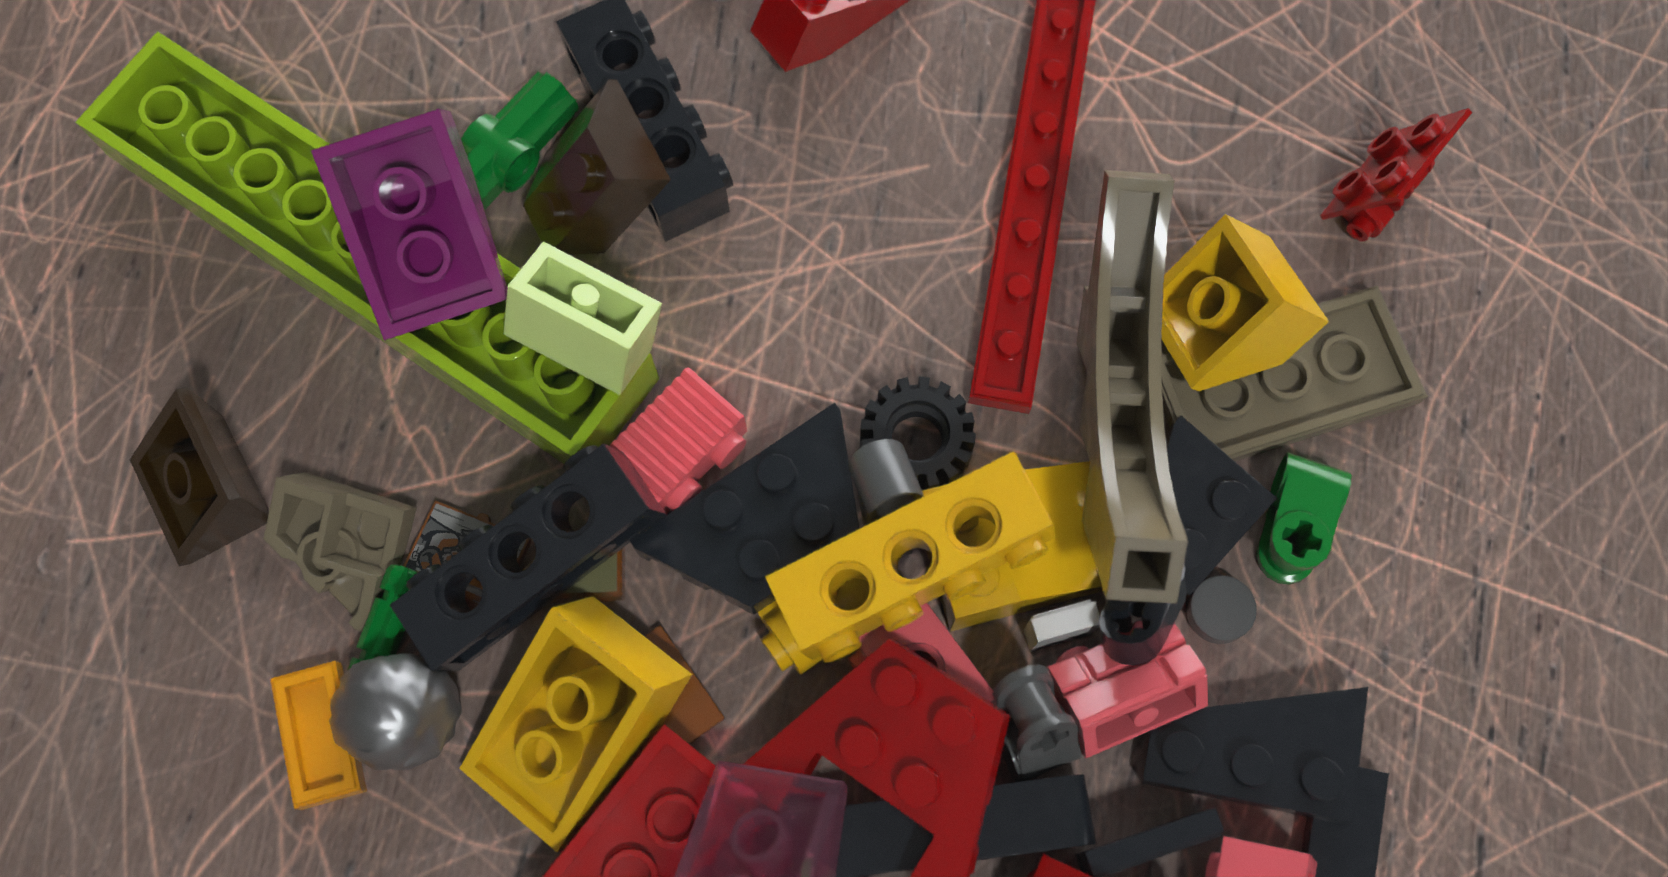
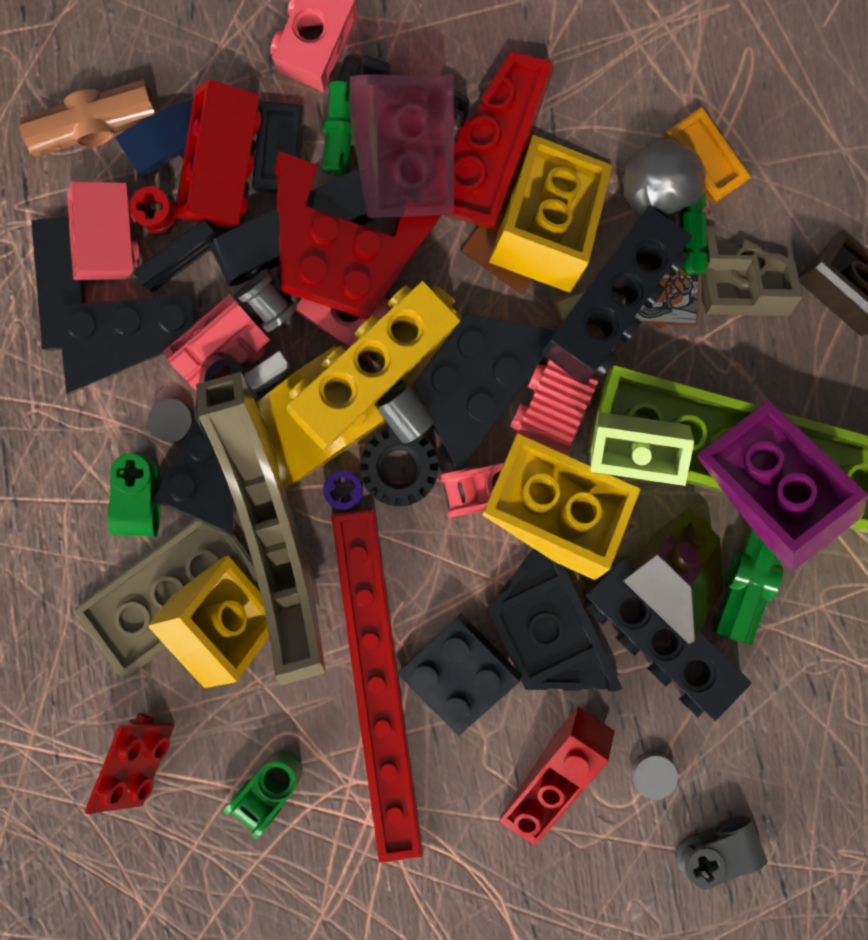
camera: 160 degrees right, 15 degrees up
none -> green piece [222,751,303,840]
none -> dark purple bush [323,470,364,510]
none -> black plate [397,612,523,736]
none -> coral piece [438,463,504,518]
none -> yellow slope [482,433,641,580]
none -> black wing [487,548,623,691]

